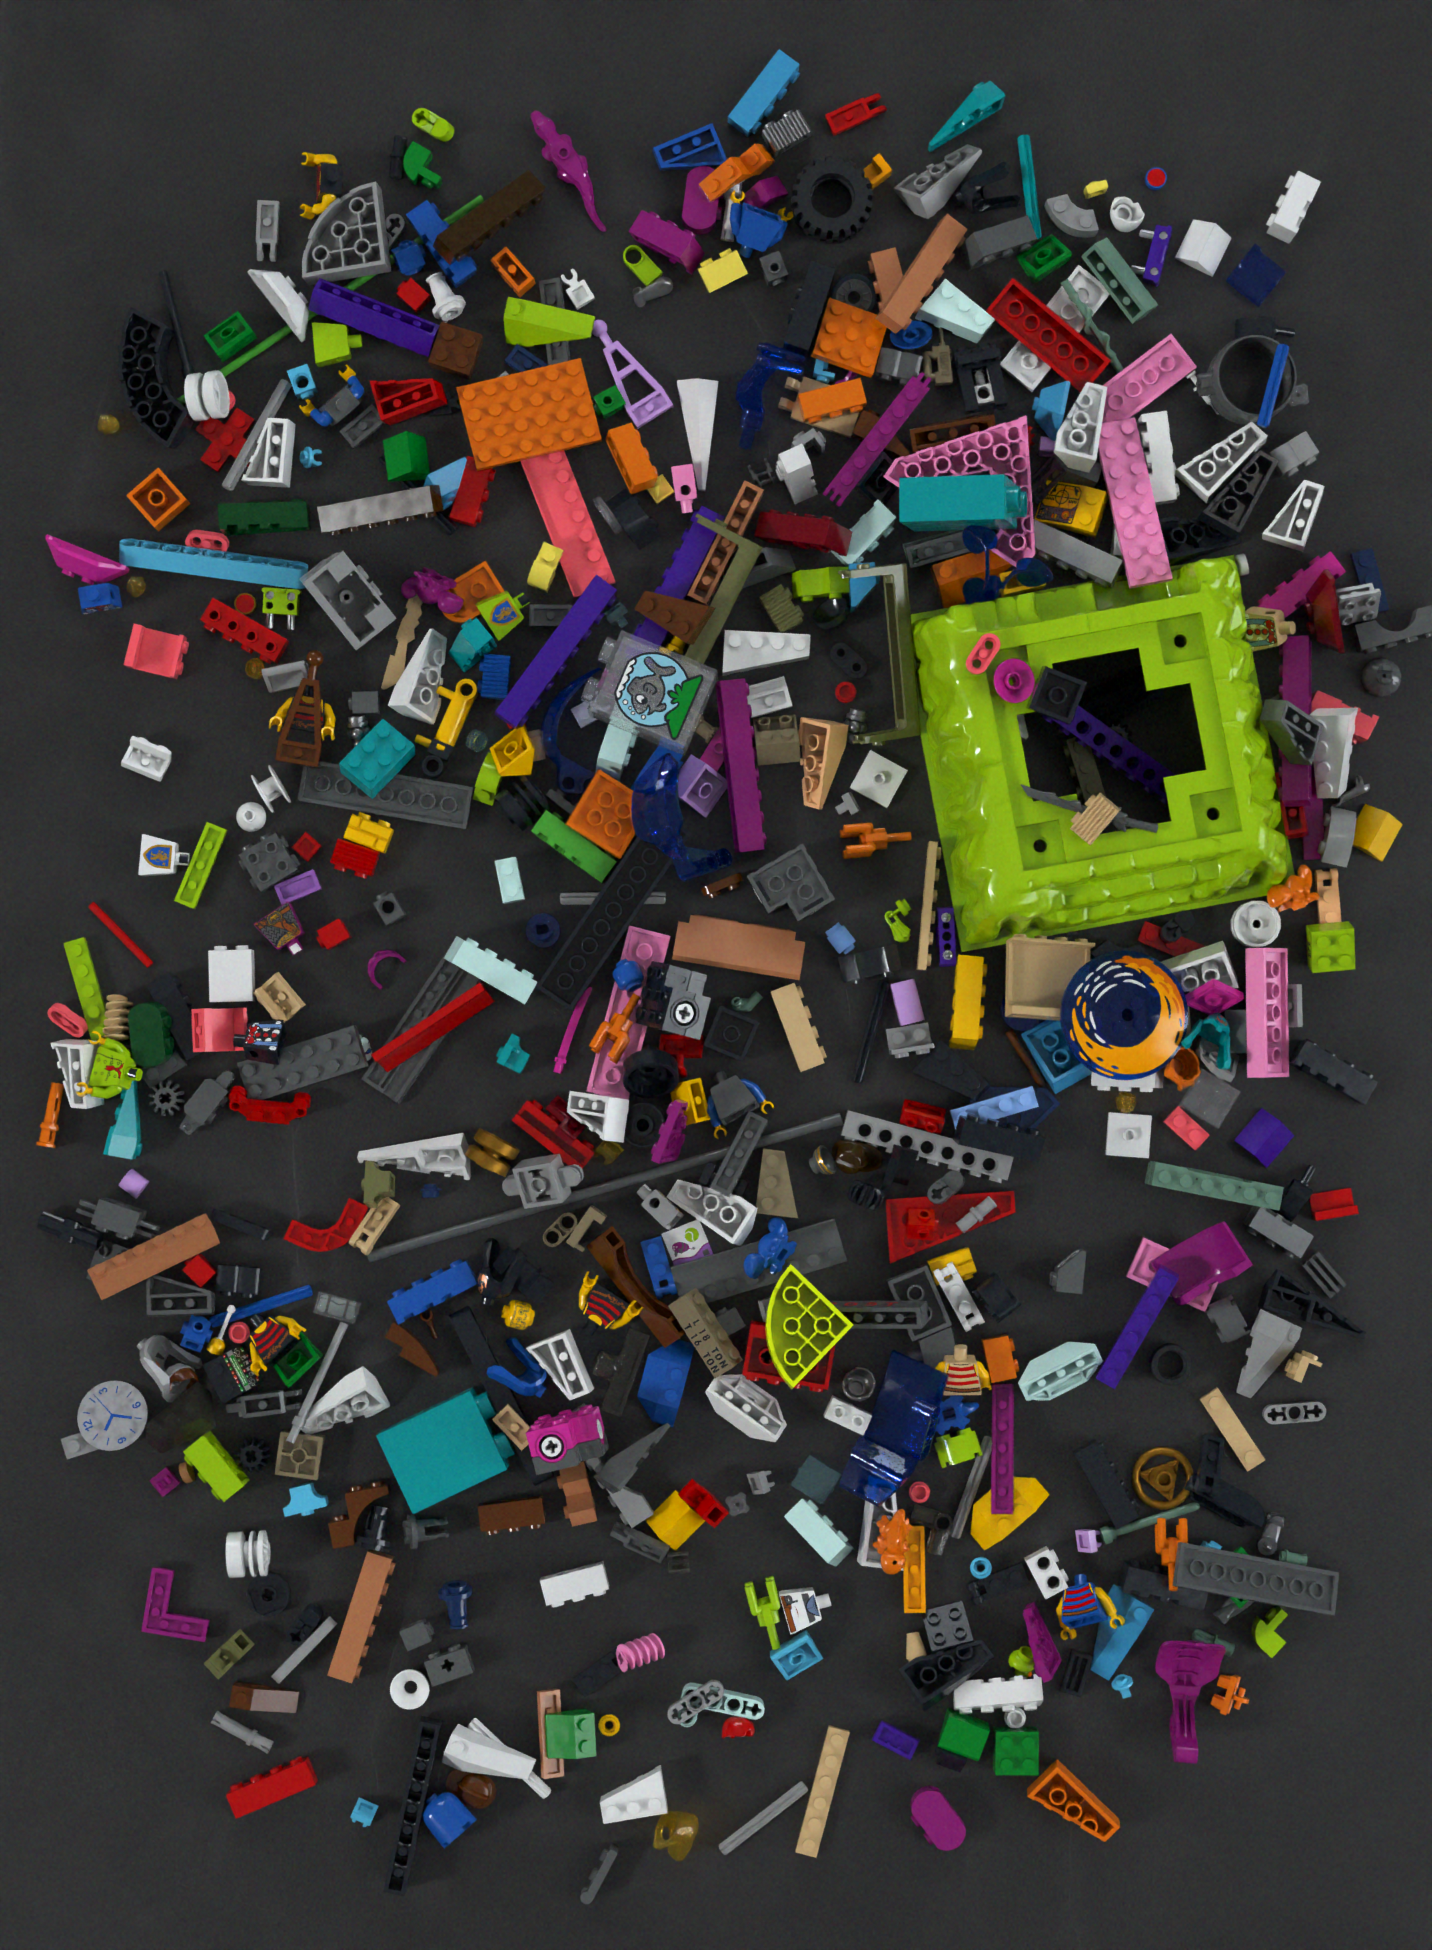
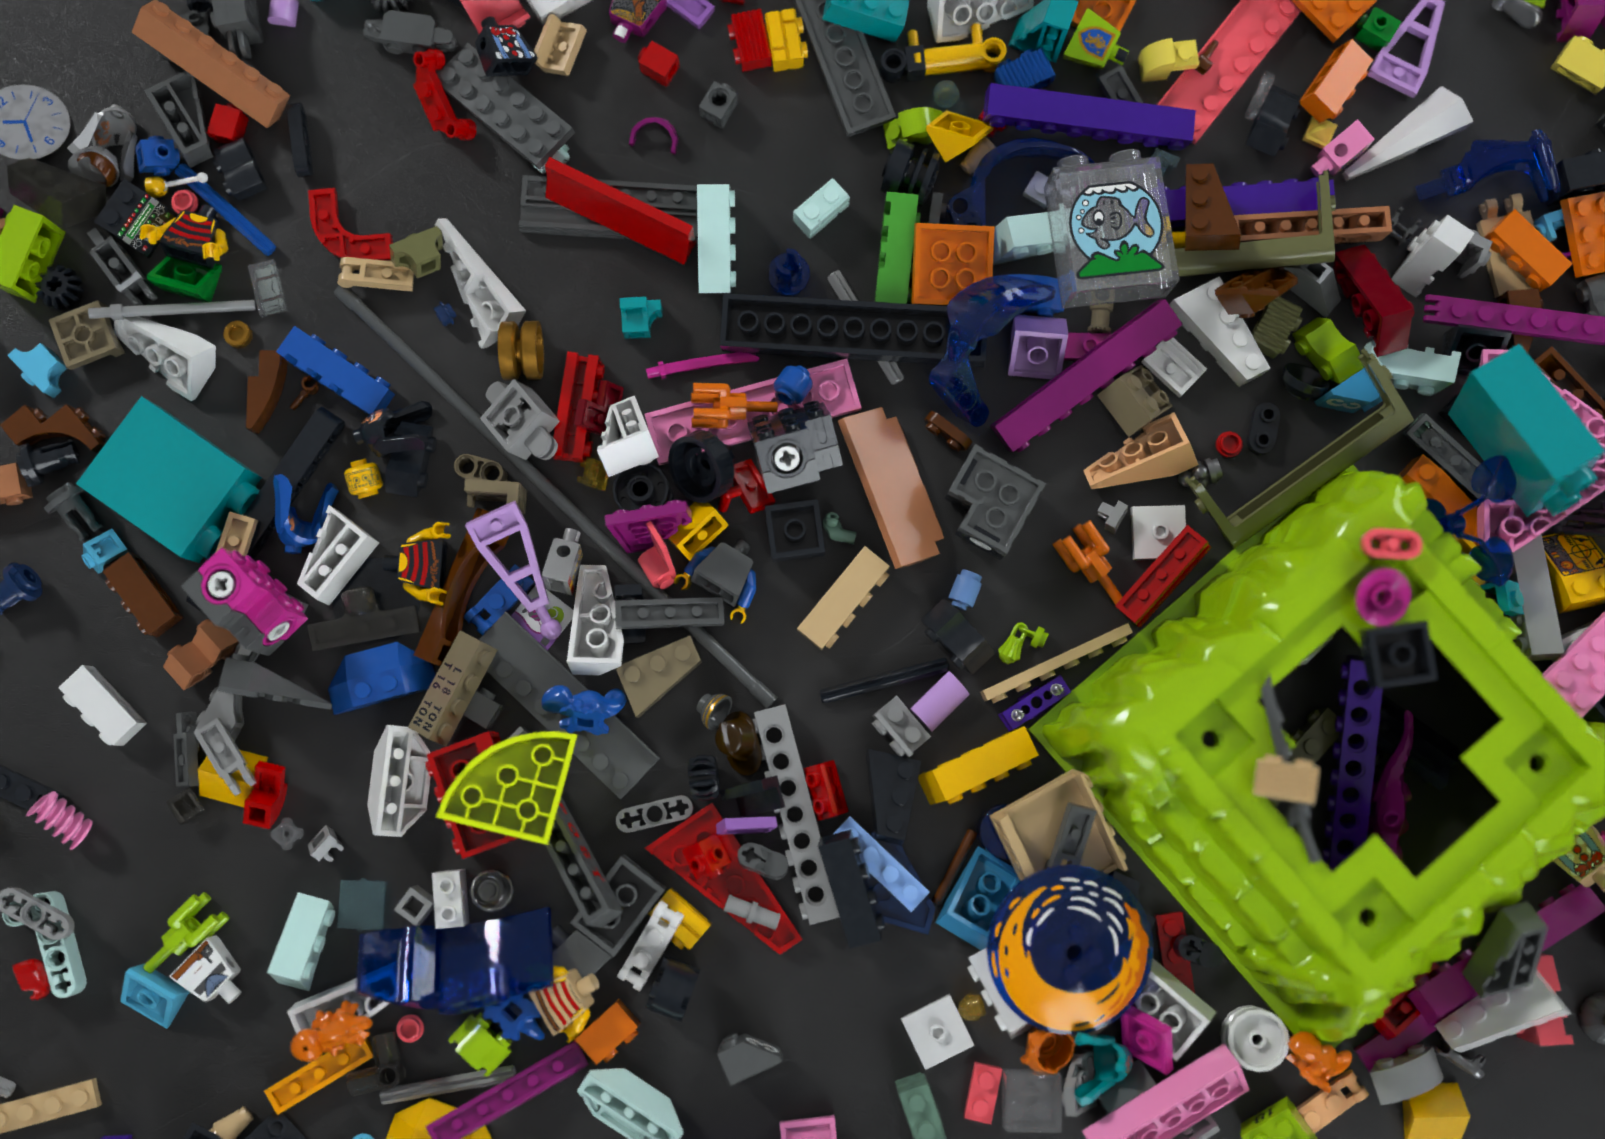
camera: 60 degrees right, 5 degrees down
none -> medium azure bracket [81,529,127,574]
none -> light grey hinge [194,717,256,796]
none -> pearl gold tile [223,321,253,348]
none -> light grey brick [394,885,434,926]
none -> lavender plate [465,501,562,640]
none -> light grey beam [616,795,694,833]
none -> coral door [638,521,676,589]
none -> medium lavender tile [716,816,777,835]
none -> dark grey plate [1044,802,1097,882]
none -> red brick [1115,525,1212,628]
none -> reddish brown hand [1196,40,1218,75]
none -> reddish brown wedge [1215,267,1298,318]
none -> magenta animal [1368,710,1413,862]
none -> teal bracket [1480,577,1524,617]

